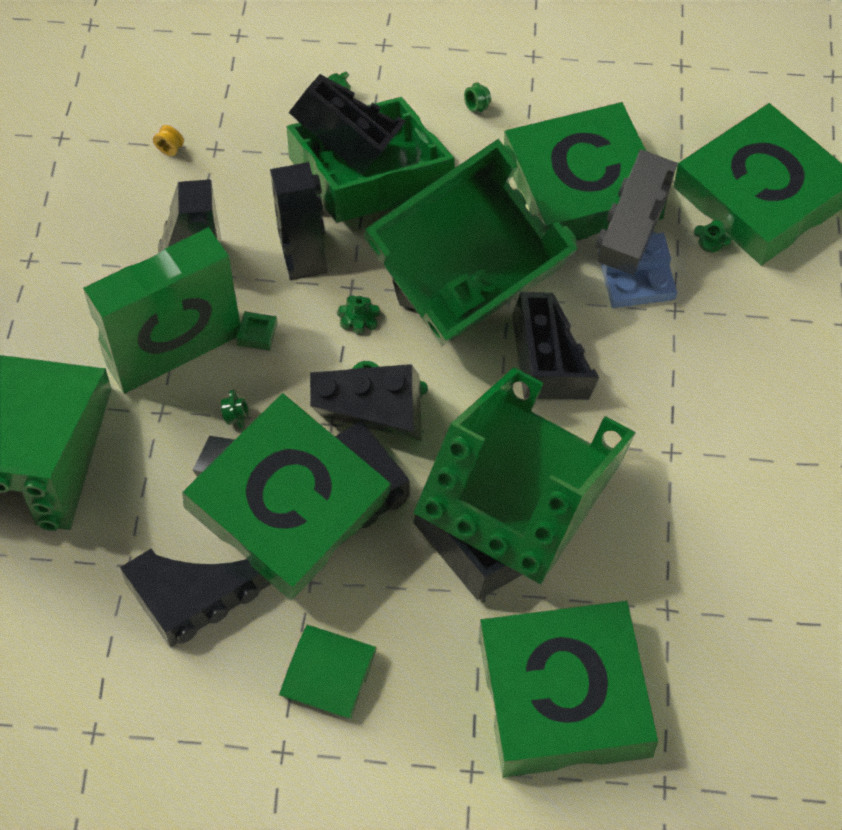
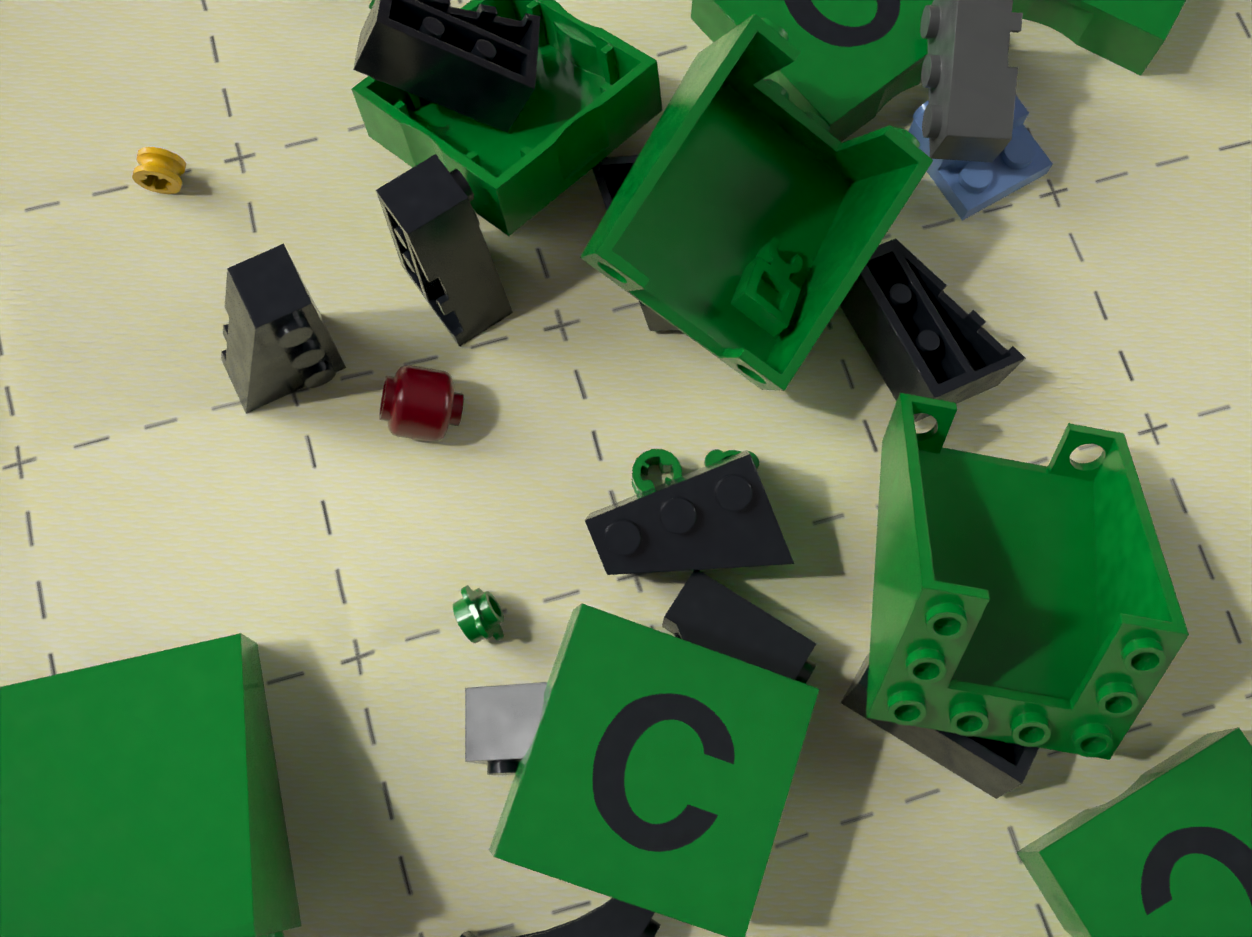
camera: 25 degrees left, 15 degrees up
green tile [83,227,240,394] -> none
green plate [236,311,278,351] -> none
green plant [337,295,381,333] -> none
green plate [694,220,732,253] -> none
none -> dark red head [379,365,464,442]

